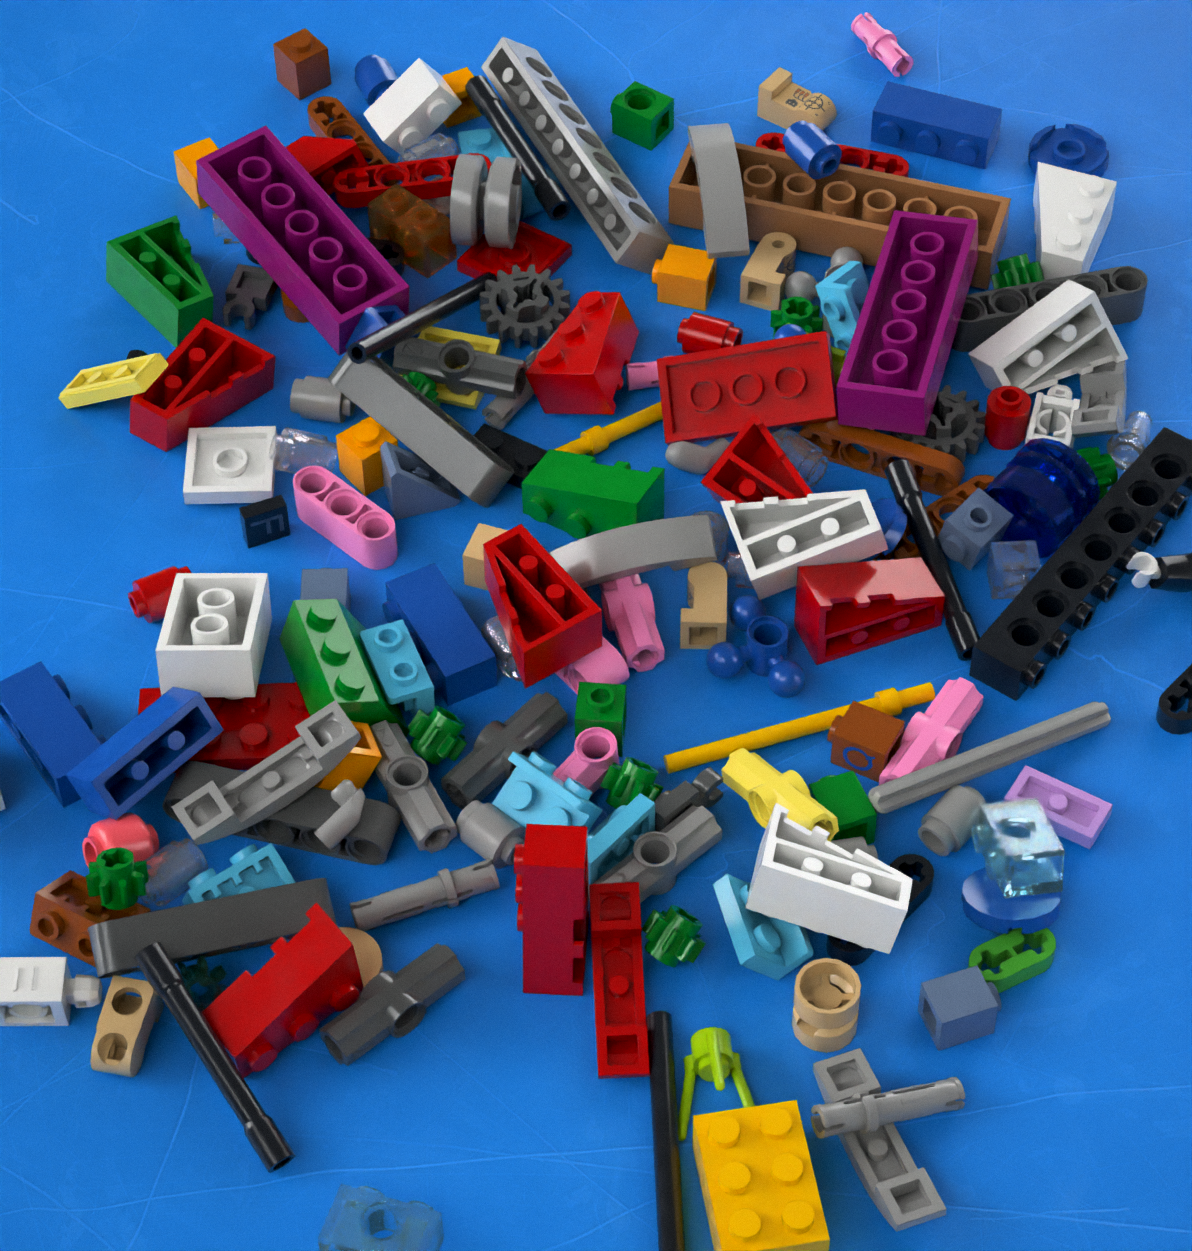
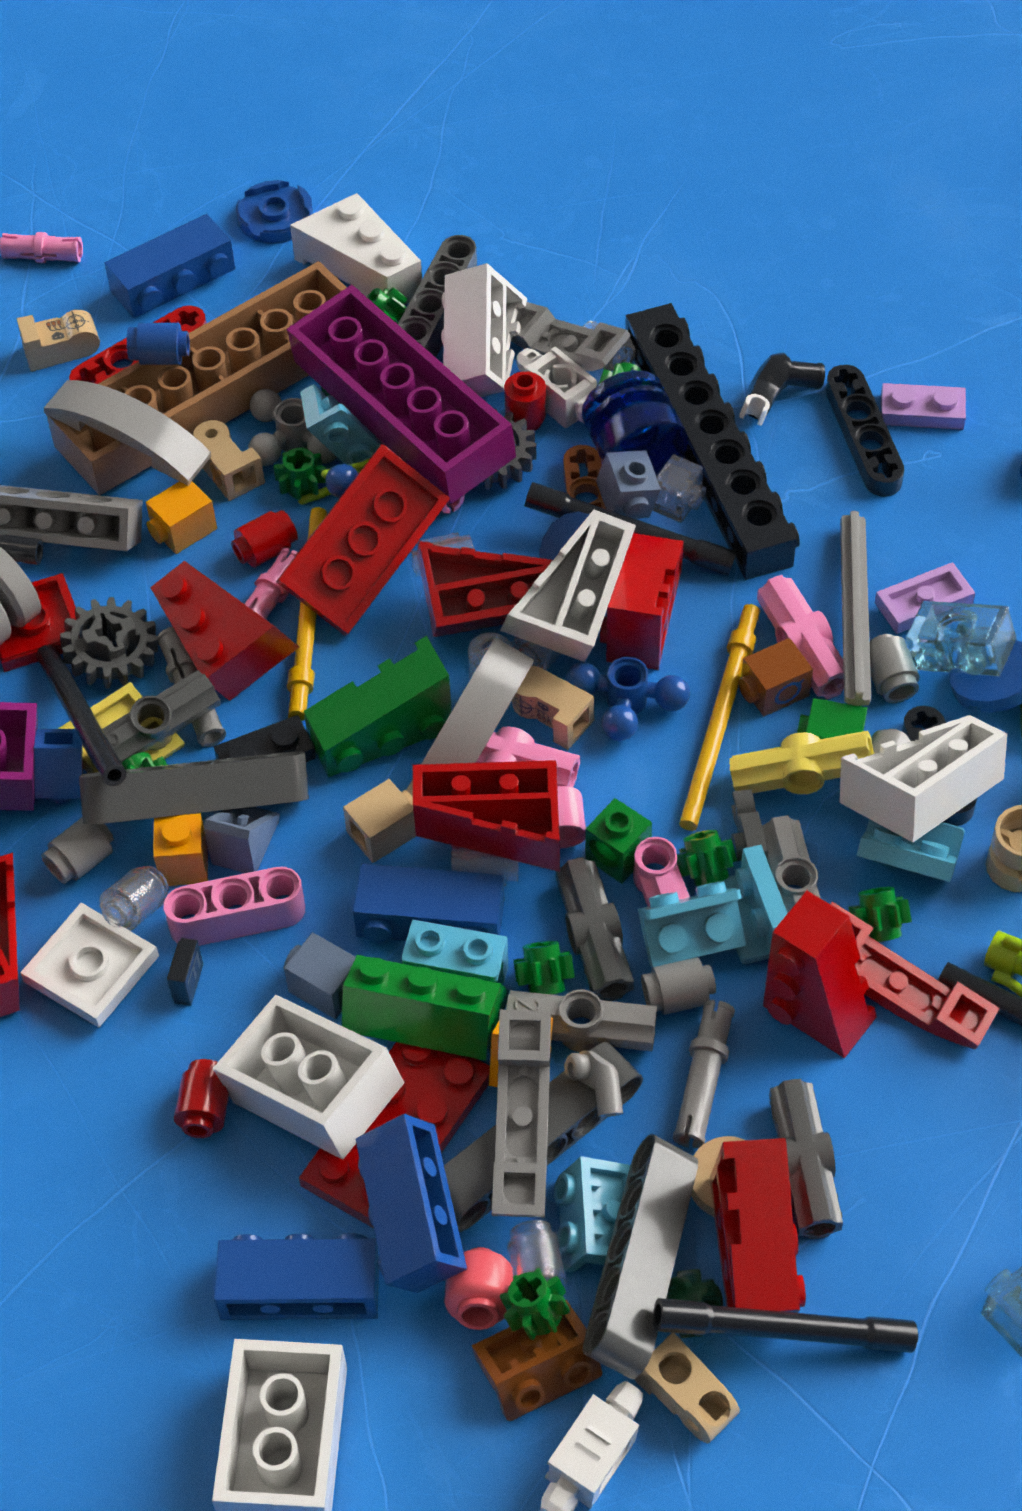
camera: 55 degrees left, 5 degrees up
light grey arm [665,437,730,475] -> none
dark orange beam [797,420,965,496] -> none

